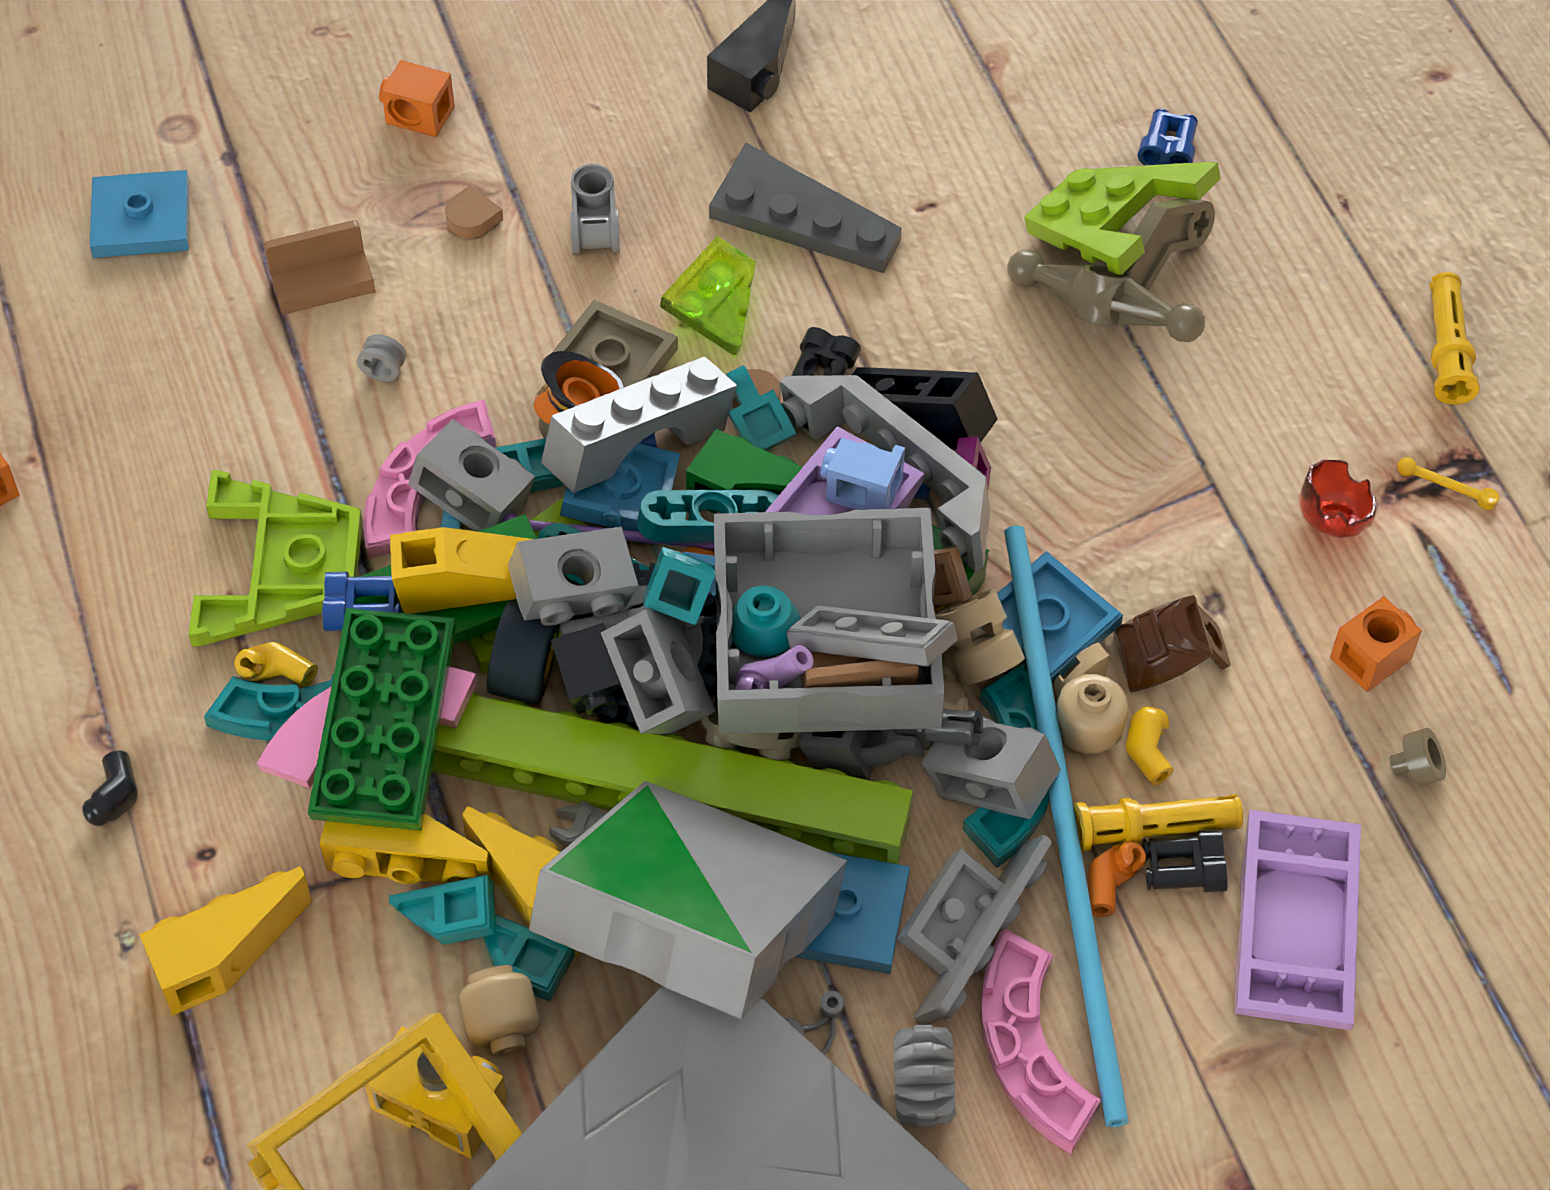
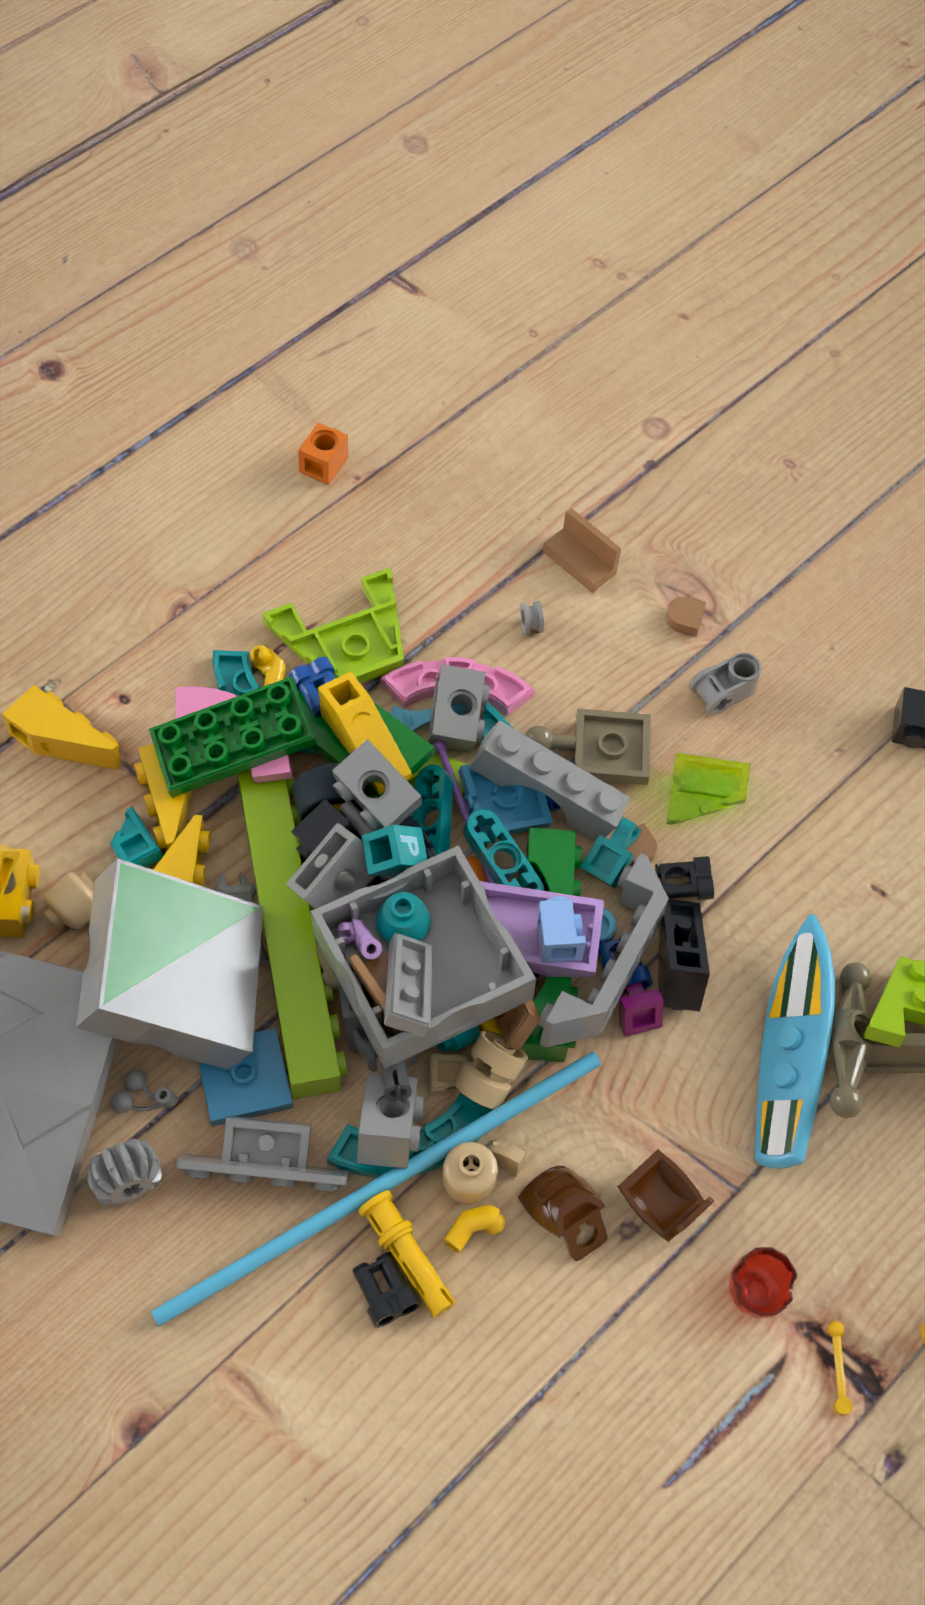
camera: 60 degrees right, 5 degrees up
black arm [82,750,138,826] -> none
dark azure plate [90,170,190,258] -> none
orange brick [379,60,455,137] -> none
orange piece [533,351,624,425] -> none
dark grey wing [709,143,902,273] -> none
dark azure plate [980,551,1123,685] -> none
bright pink tile [981,929,1101,1154] -> none
orange arm [1088,841,1146,917] -> none
lavender slope [1235,810,1361,1030] -> none
orange brick [1330,596,1422,692] -> none
dark tan tile [1389,728,1446,786] -> none
none -> reddish brown piece [617,1149,714,1242]
none -> medium azure piece [755,914,835,1169]

